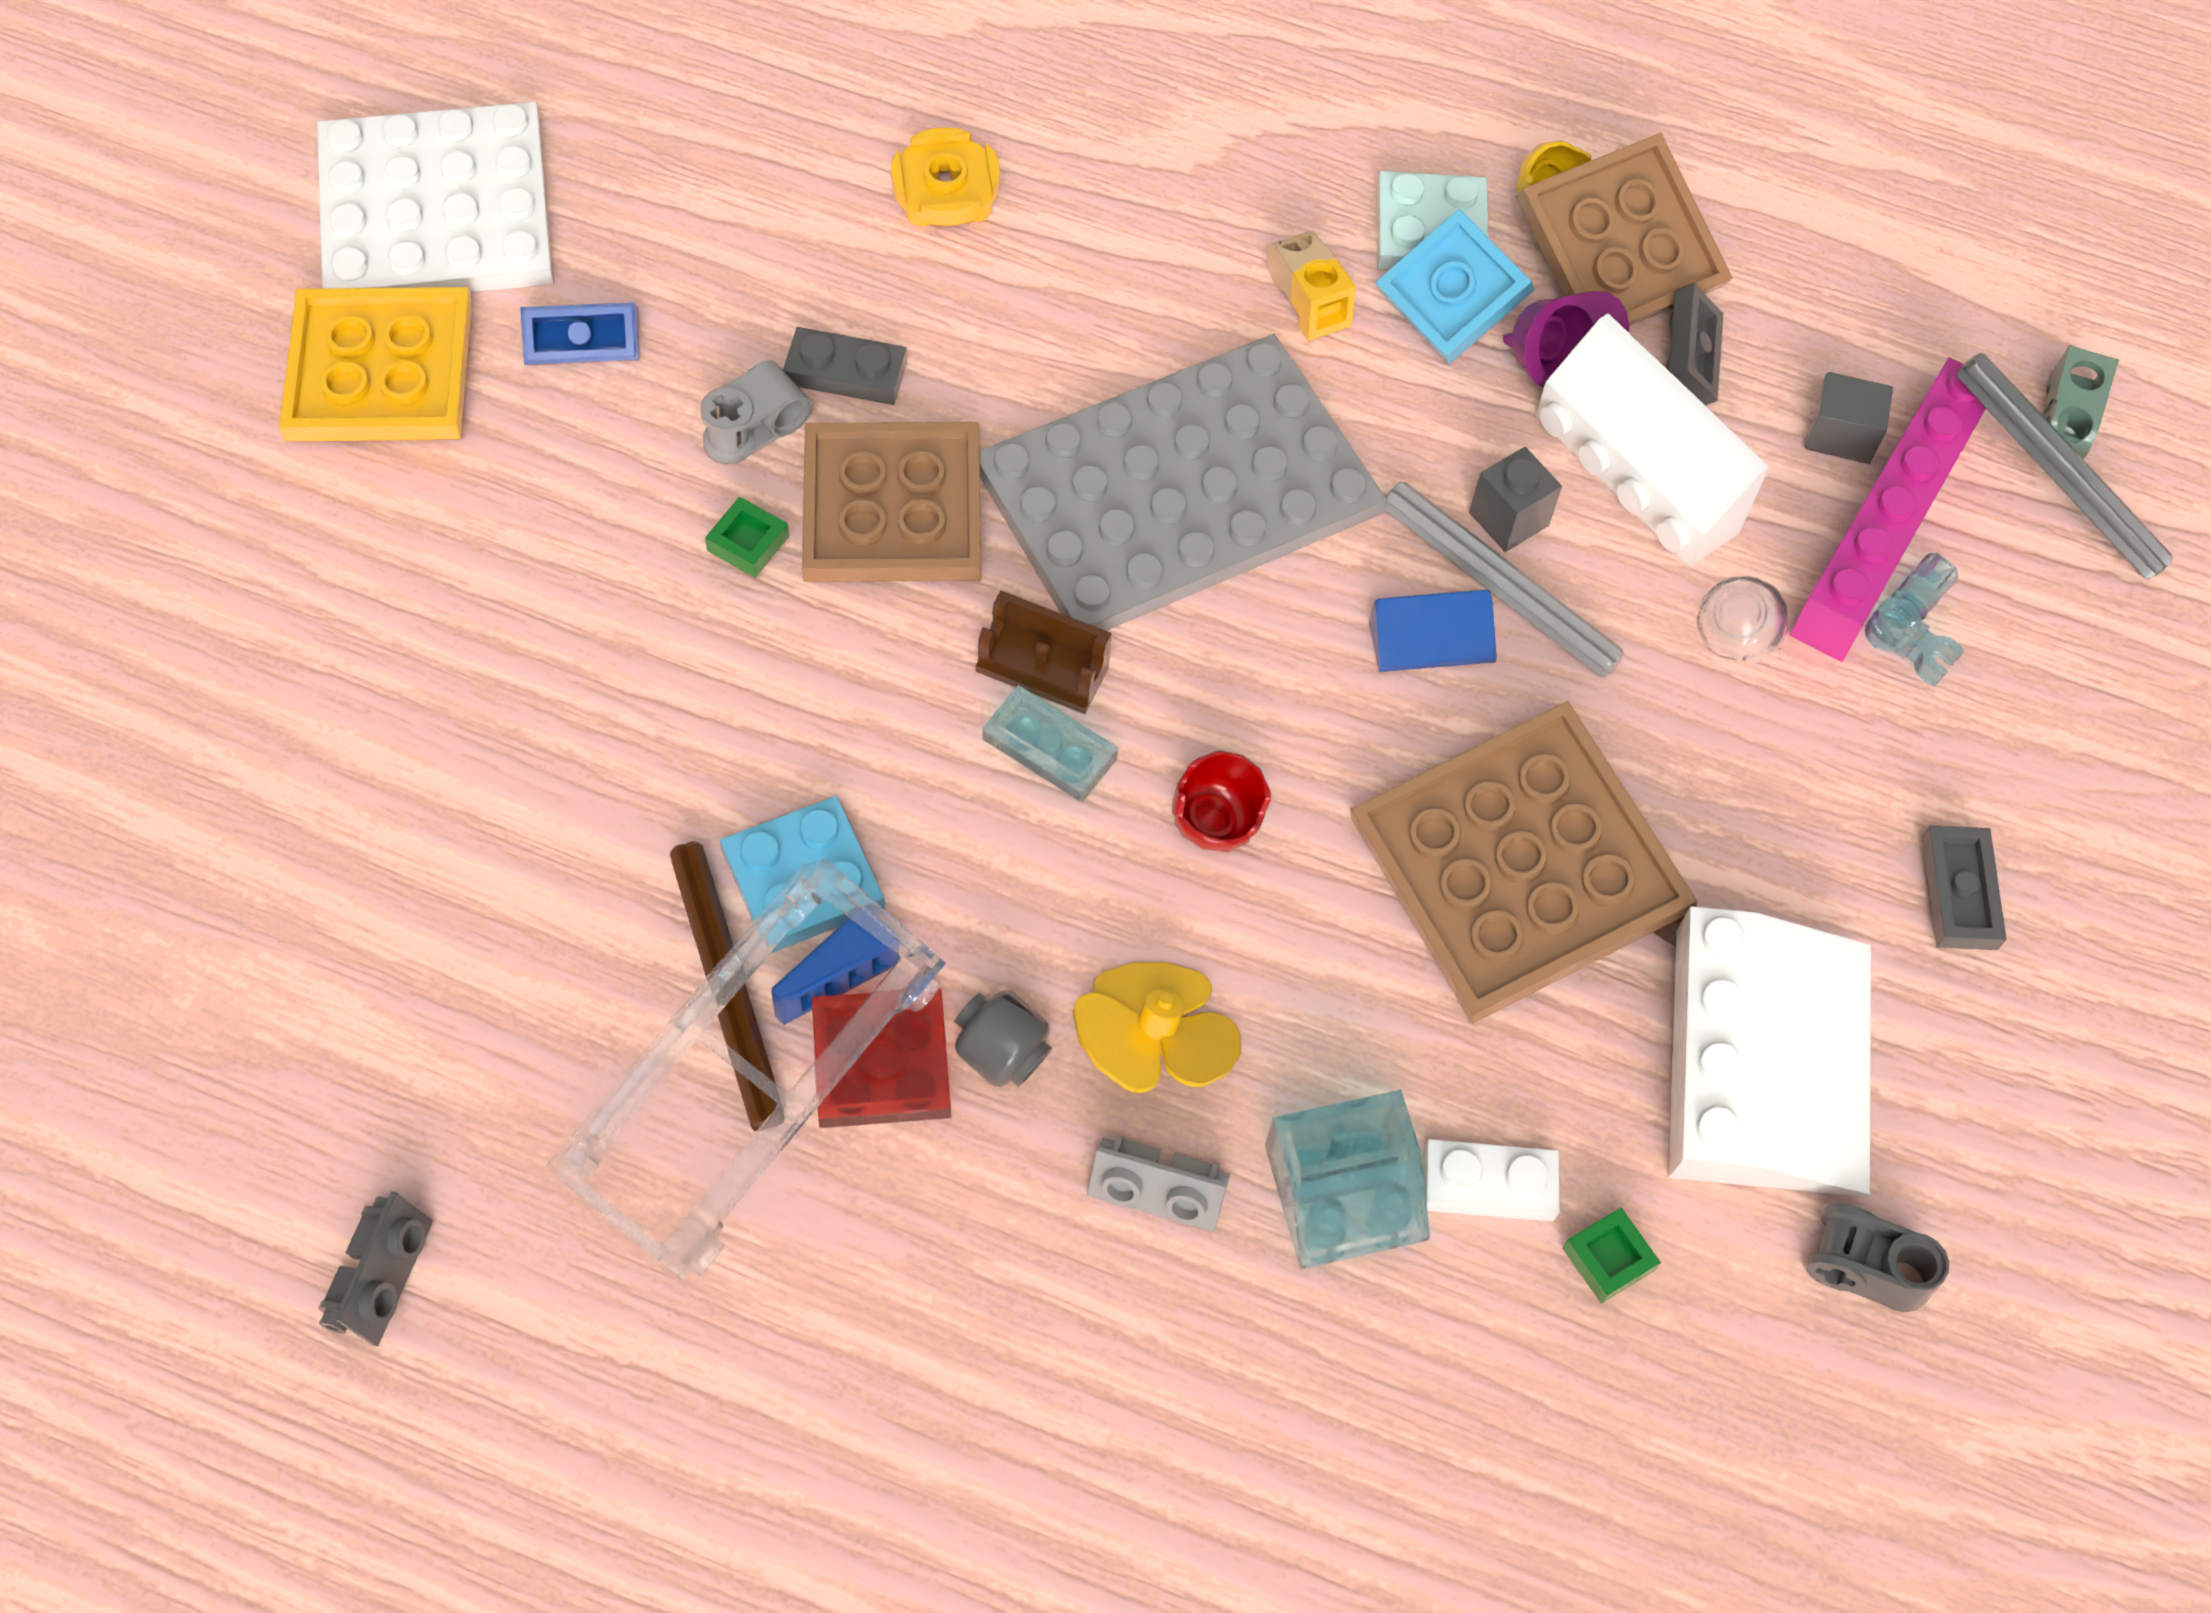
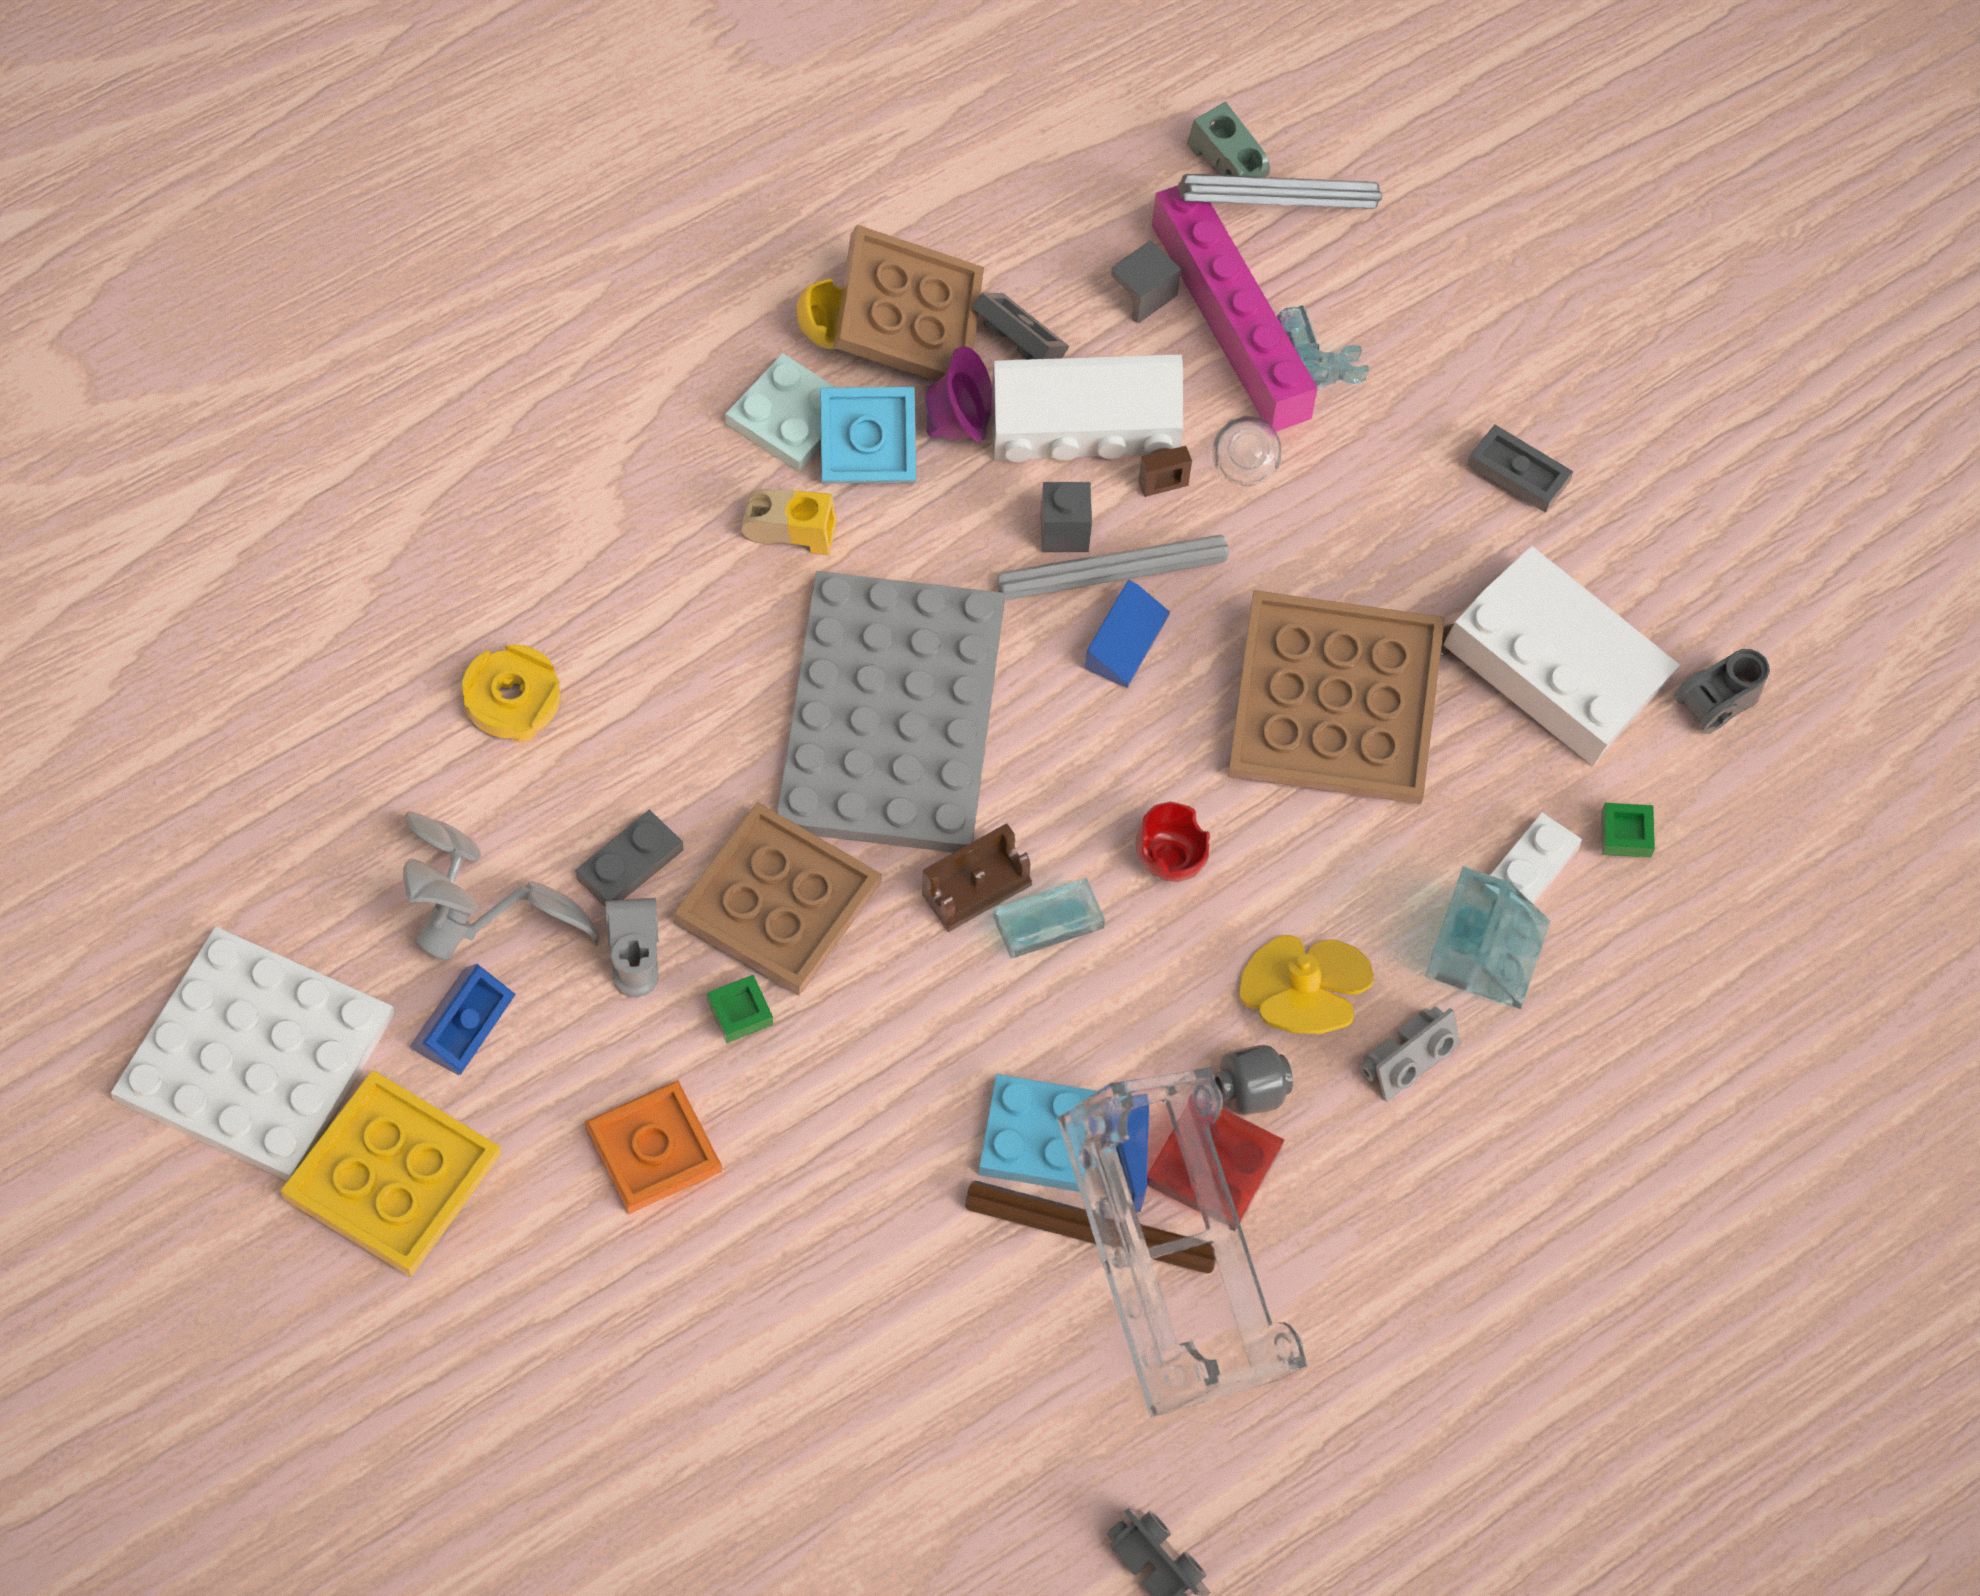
camera: 55 degrees left, 0 degrees up
none -> light grey plant [403,811,599,960]
none -> orange tile [585,1080,722,1215]
none -> reddish brown plate [1138,445,1192,497]

